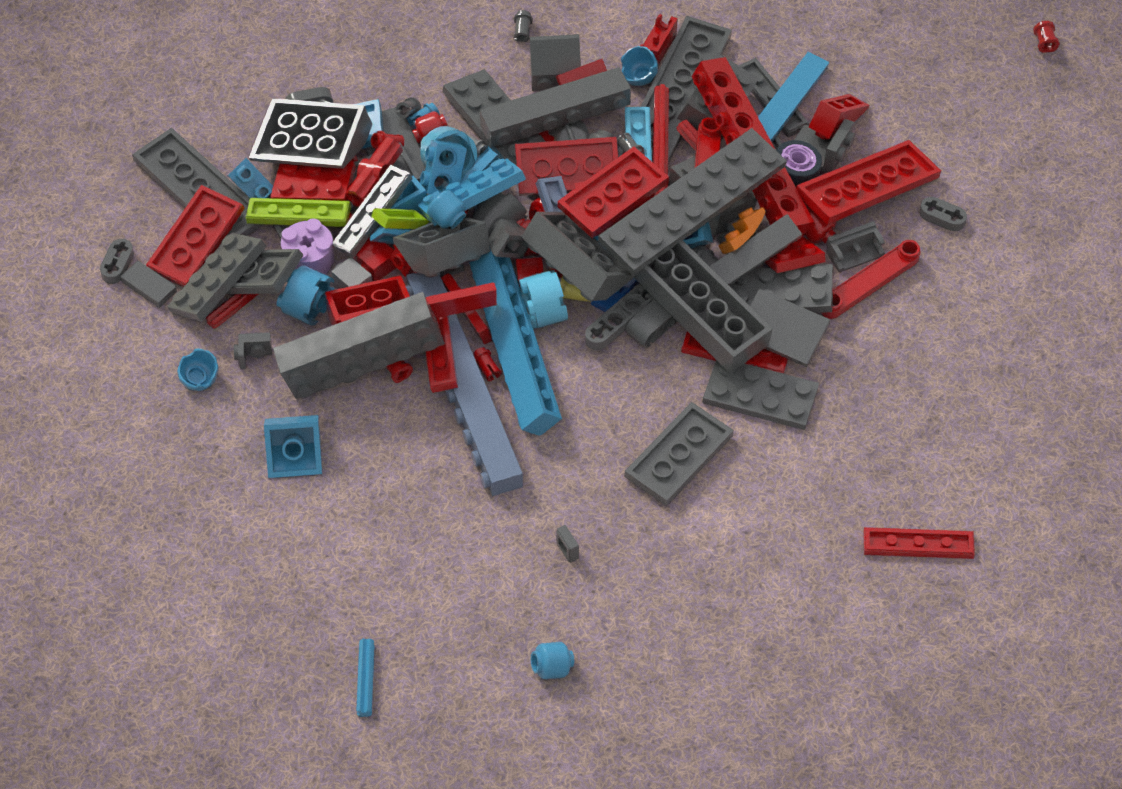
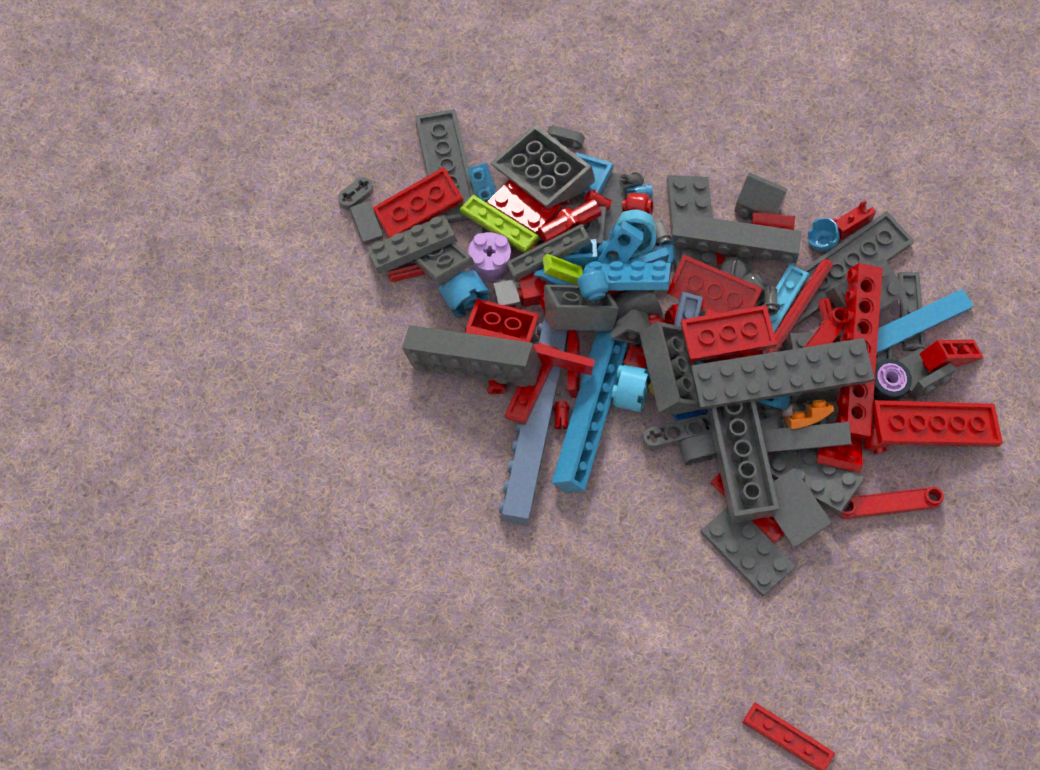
camera: 30 degrees right, 10 degrees up
dark azure hair [177,348,219,391] -> none
dark grey bracket [234,333,272,369] -> none
dark azure slope [264,415,322,478] -> none
dark azure axle [356,638,375,717] -> none
dark grey pin [514,10,533,42] -> none
dark azure head [530,642,574,680] -> none
dark grey tile [556,525,579,563] -> none
dark grey plate [624,402,734,506] -> none
dark grey hinge [826,221,885,273] -> none
dark grey beam [920,197,967,231] -> none

